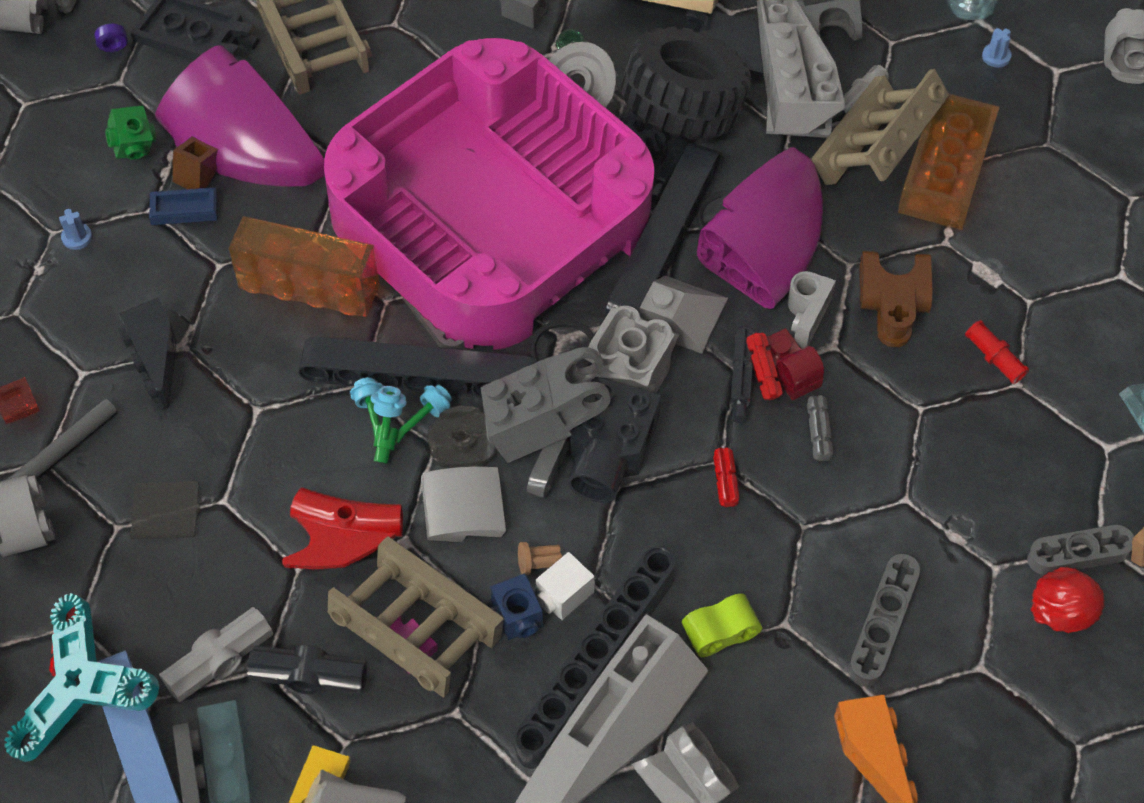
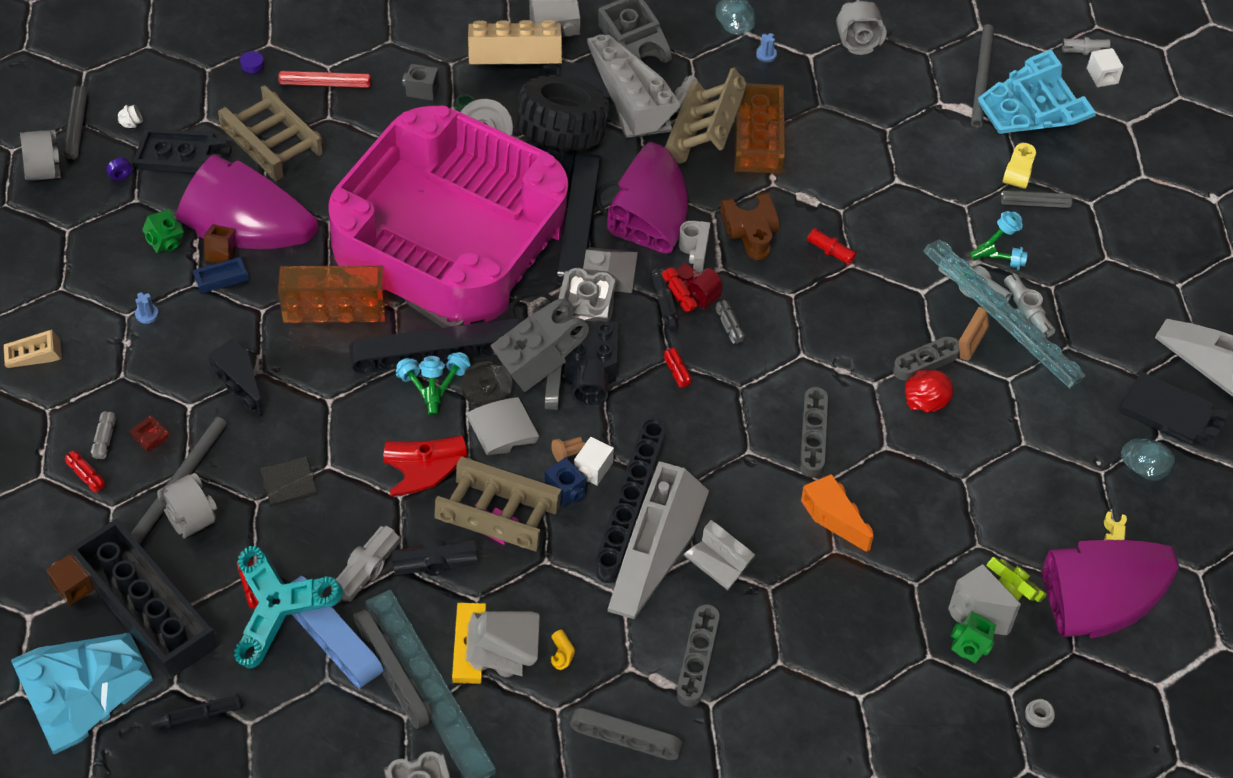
camera: 20 degrees left, 5 degrees down
lime axle [681,593,762,657] -> none

